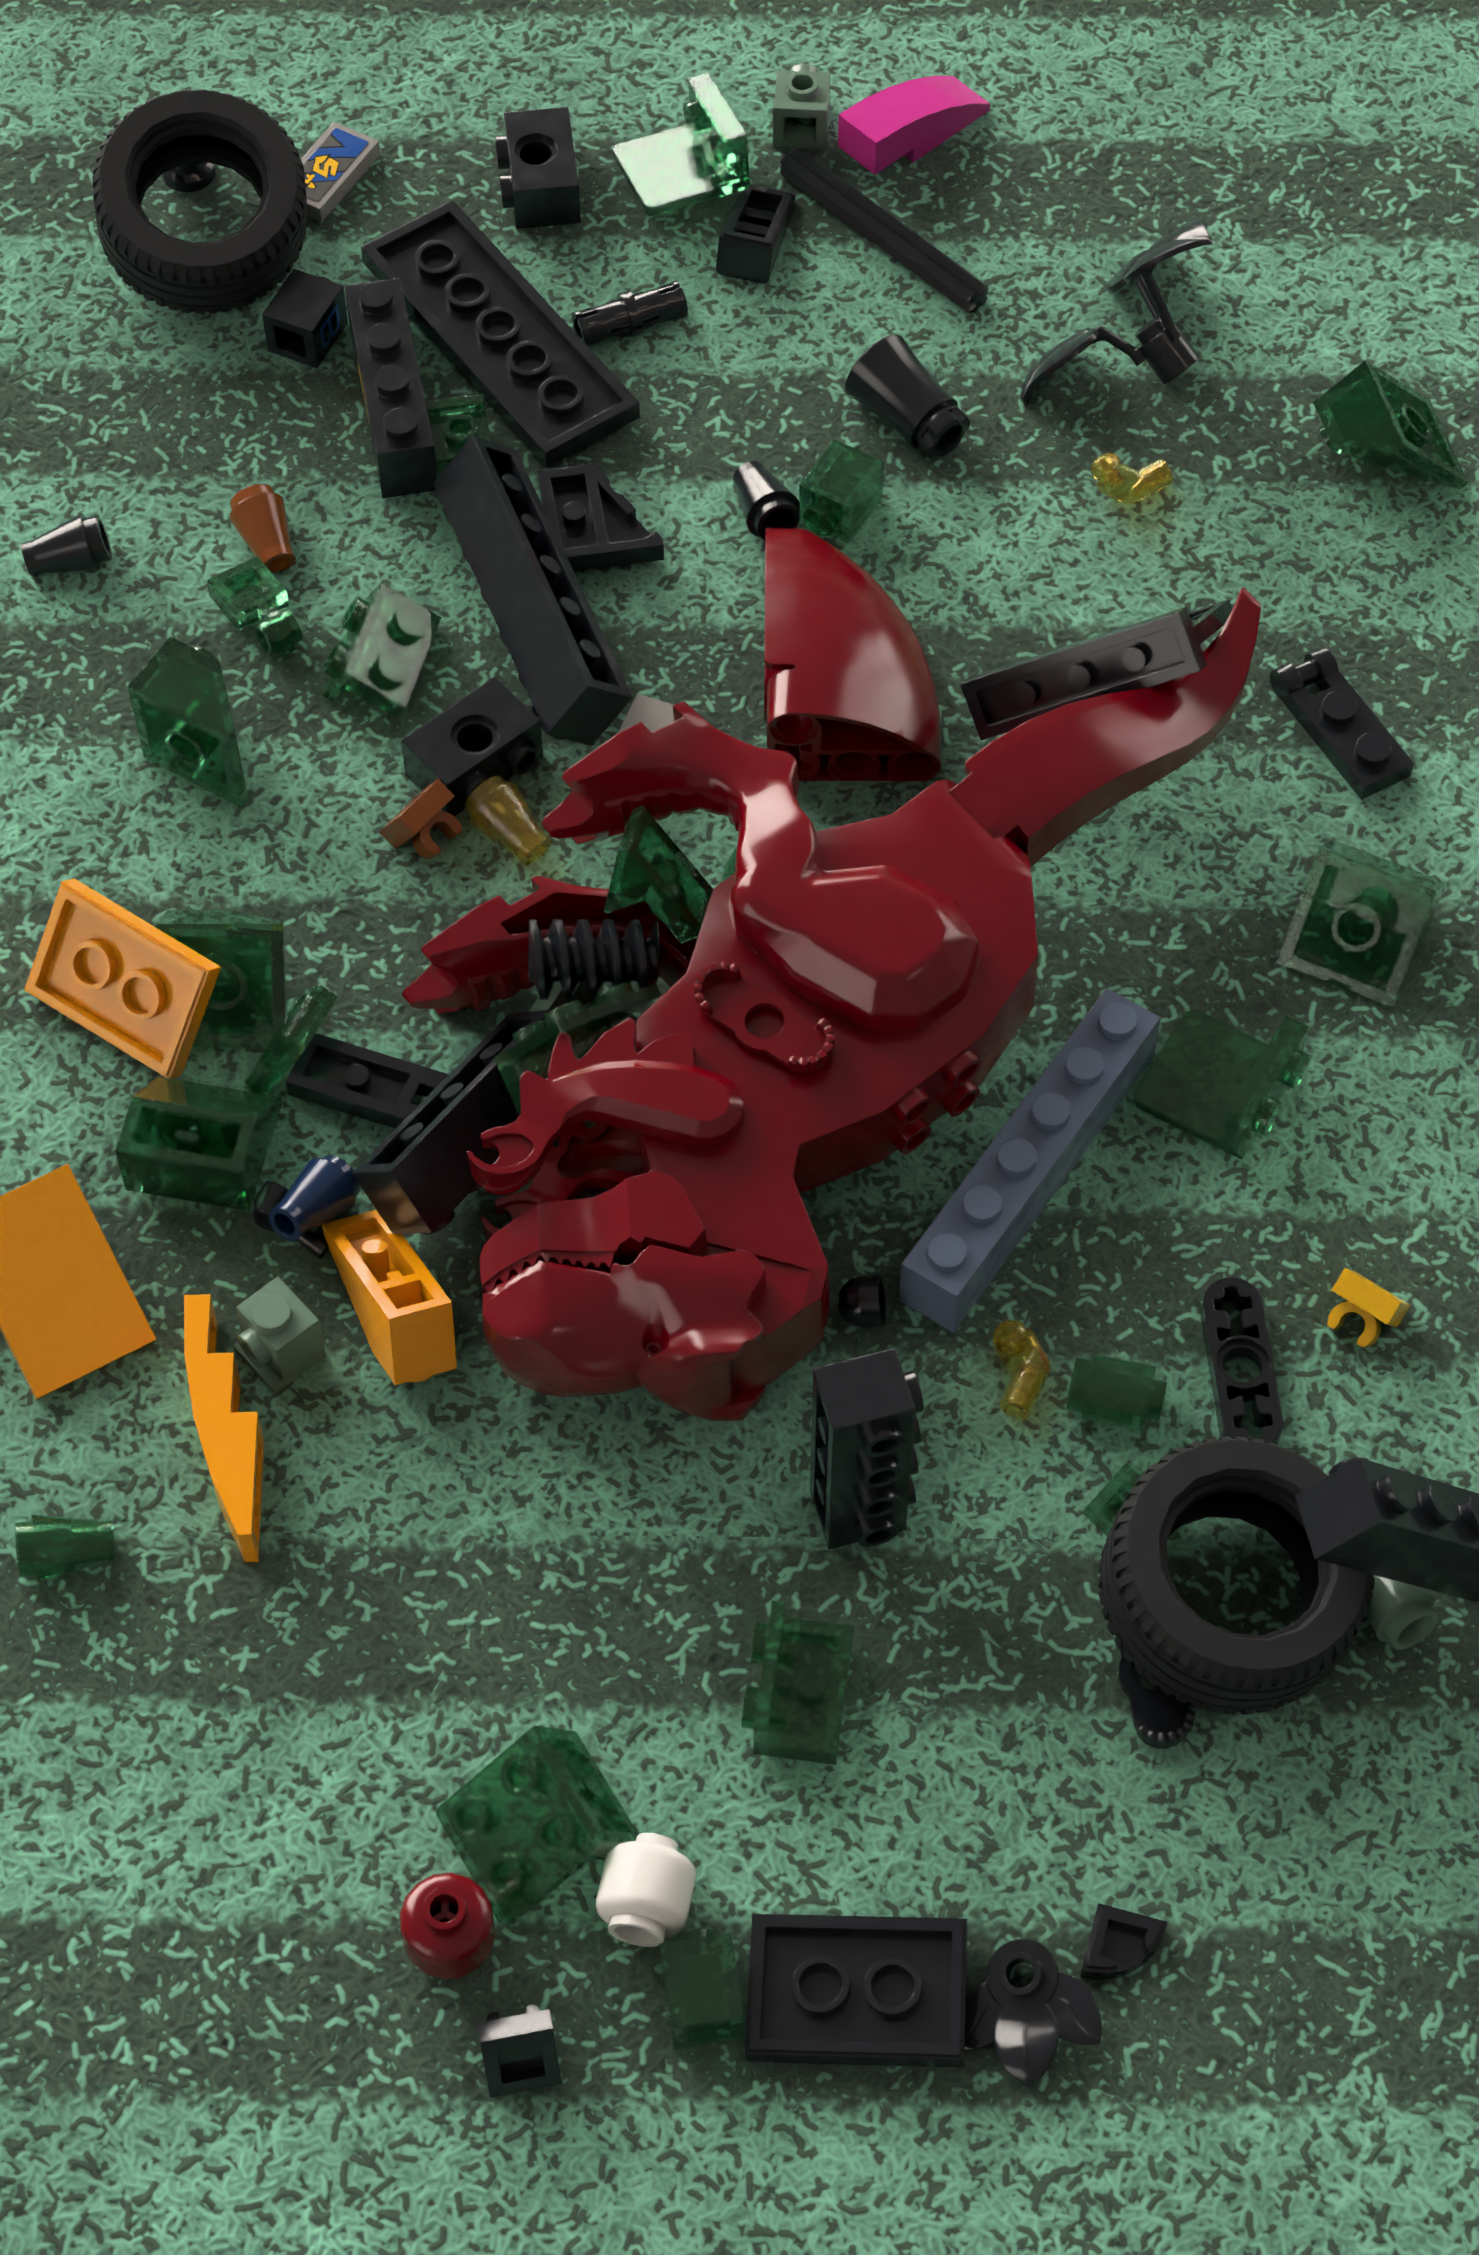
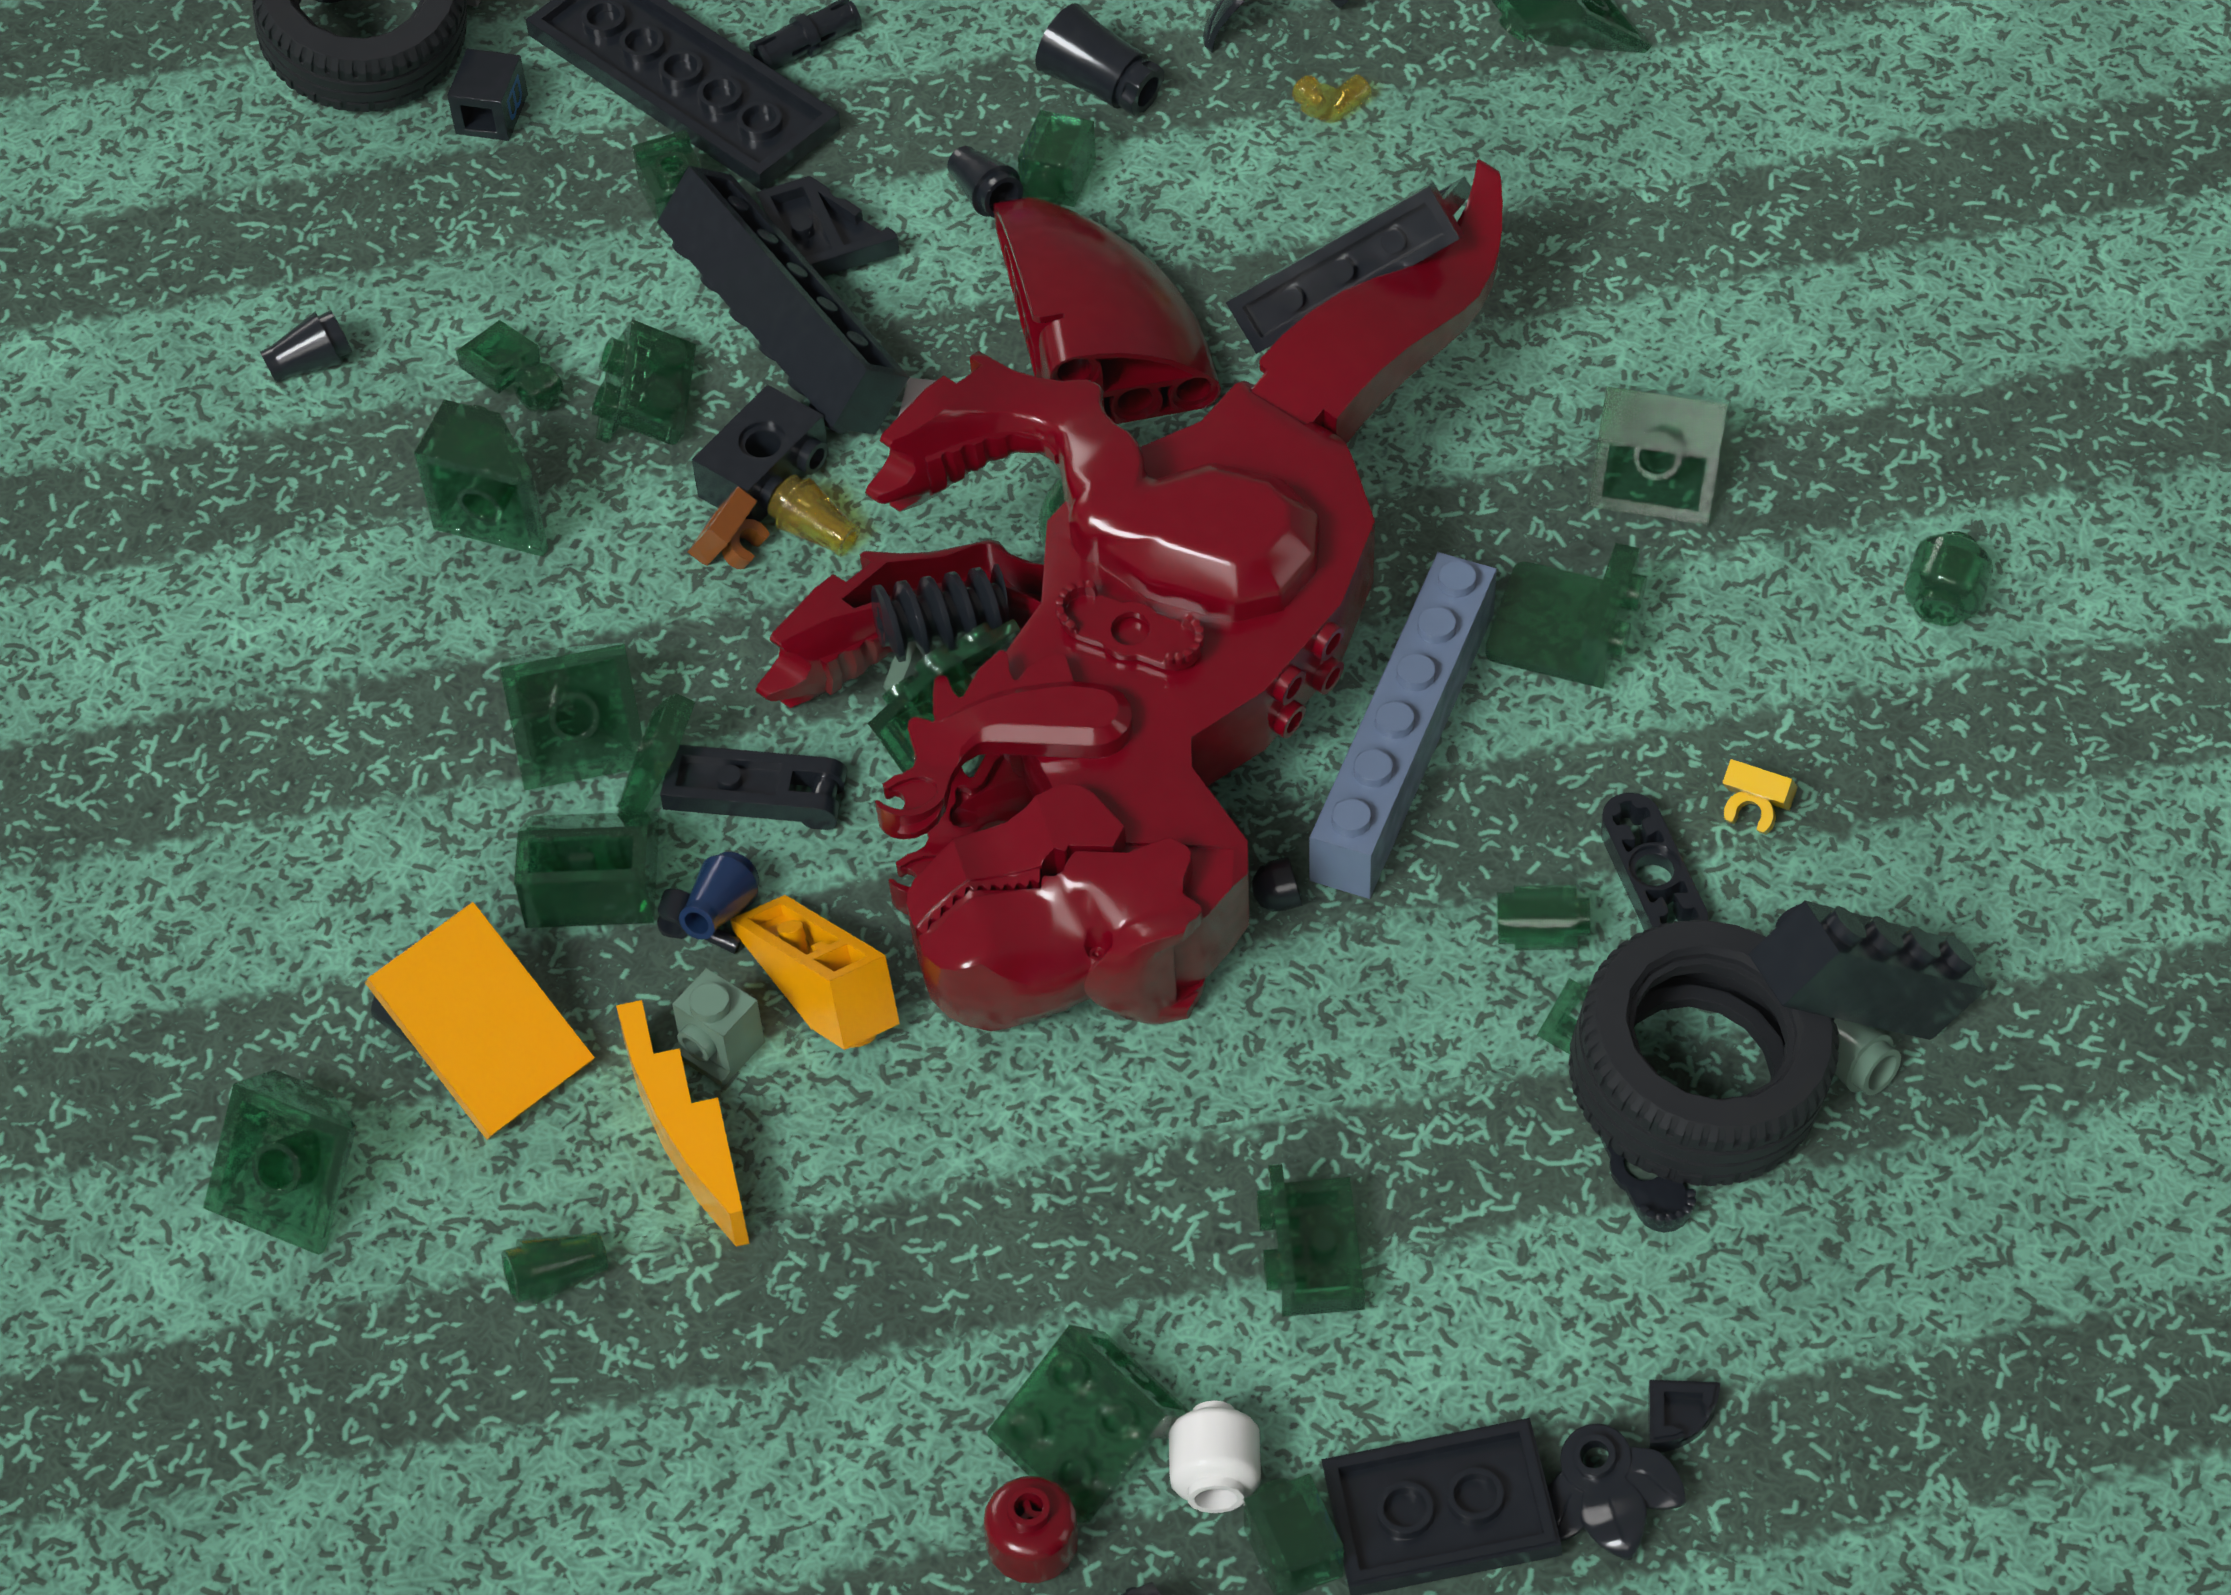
camera: 10 degrees left, 5 degrees down
light orange tile [24,878,221,1080] -> none
dark orange cone [229,484,296,574] -> none
black brick [344,277,437,498] -> none
black brick [352,1010,580,1235] -> none
clear green slope [604,805,713,943] -> none
black brick [810,1348,924,1550] -> none
clear yellow arm [992,1319,1051,1420] -> none
black plate [1270,647,1414,800] -> none

